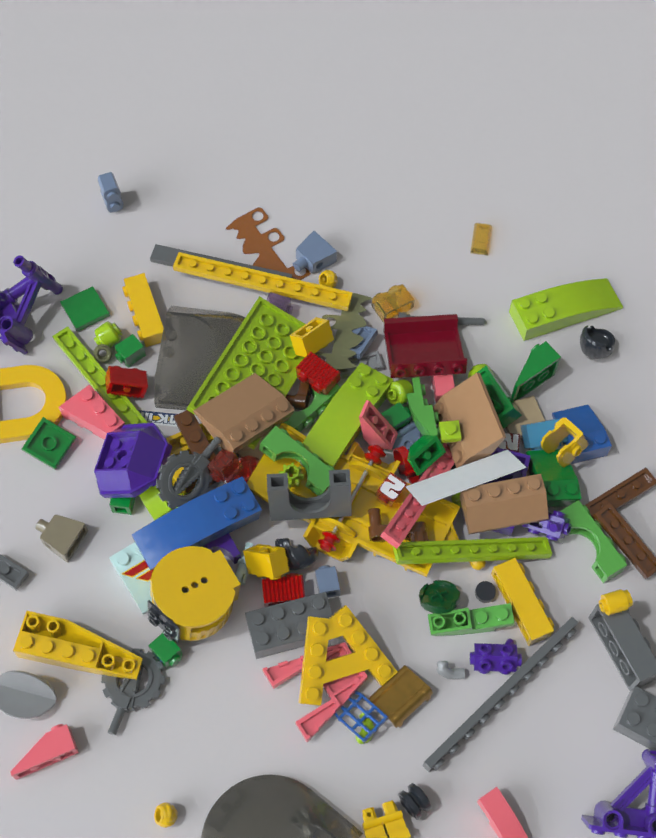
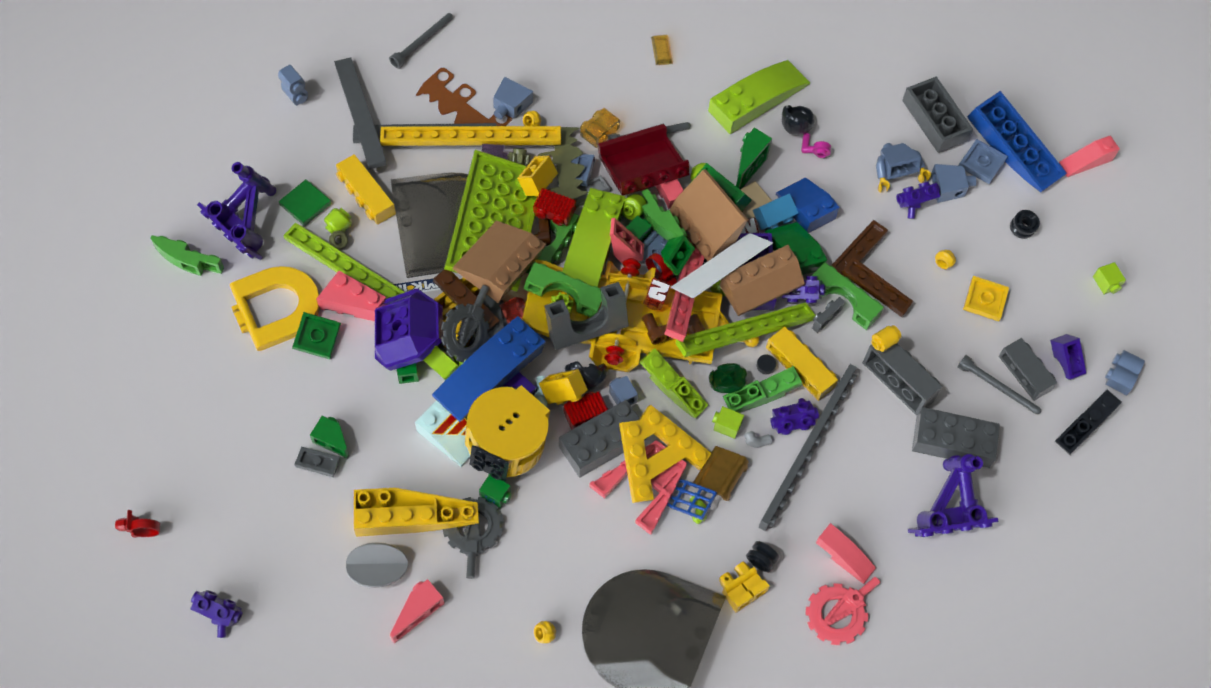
camera: 20 degrees left, 0 degrees up
dark tan torso [35,515,88,562] -> none
red brick [105,366,148,399] -> none
green brick [115,334,146,368] -> none
clear red brick [207,449,244,484] -> none
lime plate [439,420,461,443] -> none
yellow piece [541,418,588,467] -> none
none -> green slope [310,416,349,459]
none -> dark grey tile [334,57,387,169]
none -> dark grey piece [389,13,453,68]
none -> olive gear [508,148,530,166]
none -> lime slope [640,349,708,418]
none -> lime brick [712,406,744,439]
none -> dark pink plate [801,133,831,158]
none -> dark grey plate [812,297,845,333]

